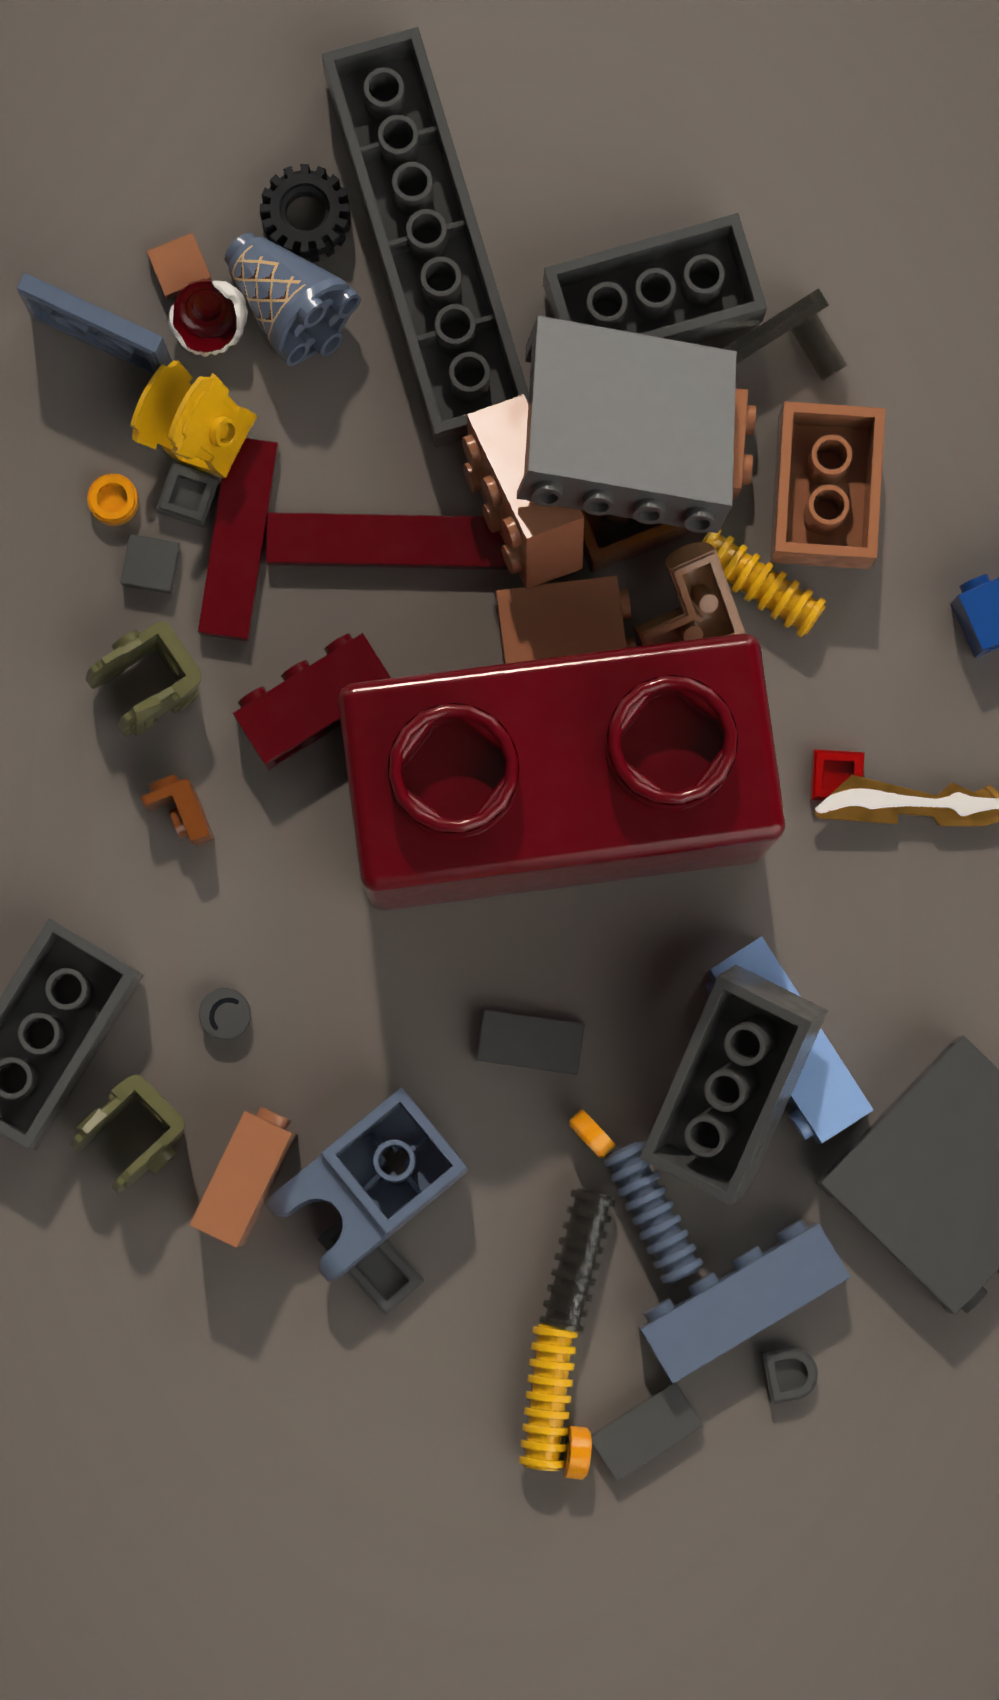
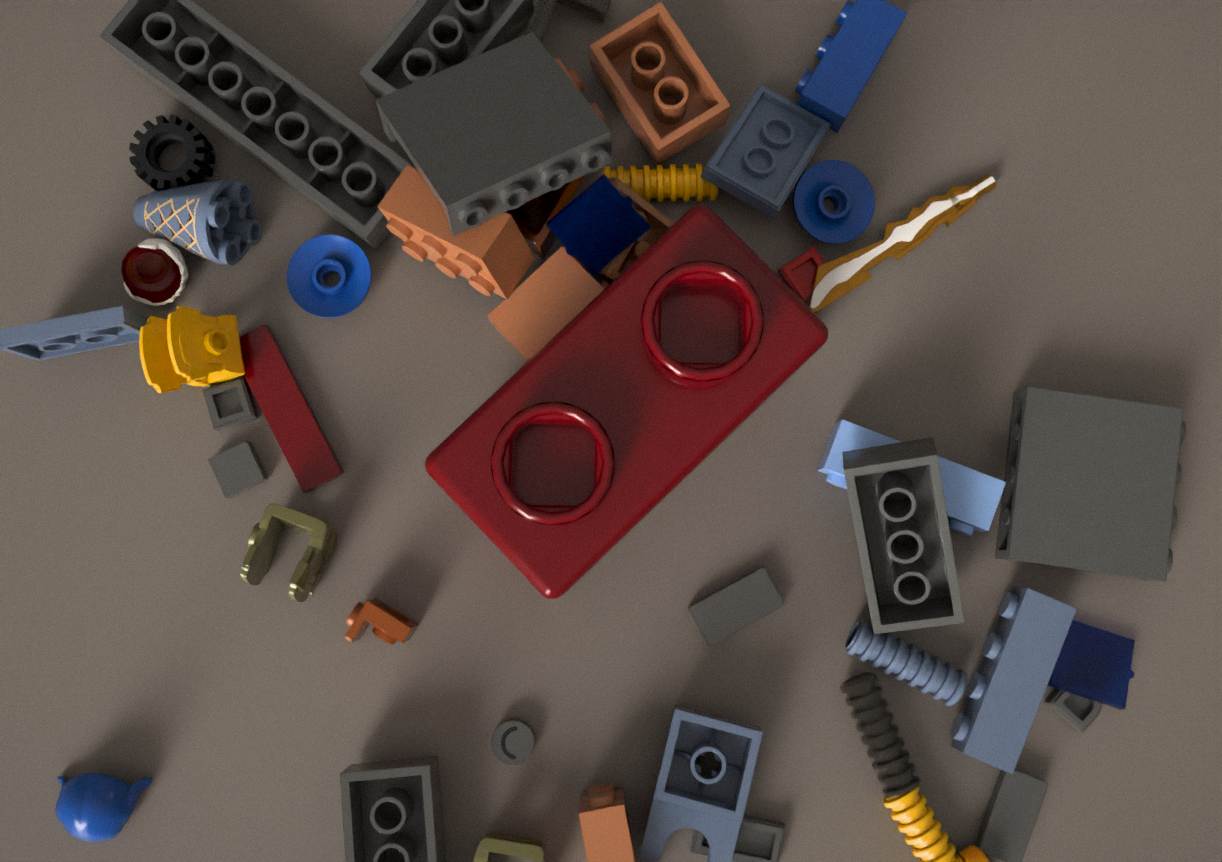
camera: 30 degrees left, 0 degrees up
light orange tile [87,473,139,526] -> none
nougat tile [146,232,212,301] -> none
dark red brick [233,633,391,771] -> none
dark red tile [266,512,508,570] -> none
light orange tile [568,1109,616,1158] -> none
none -> blue dish [286,234,372,318]
none -> clear blue piece [546,174,651,275]
none -> sand blue tile [701,84,831,219]
none -> blue dish [793,160,875,244]
none -> clear blue piece [1048,620,1135,710]

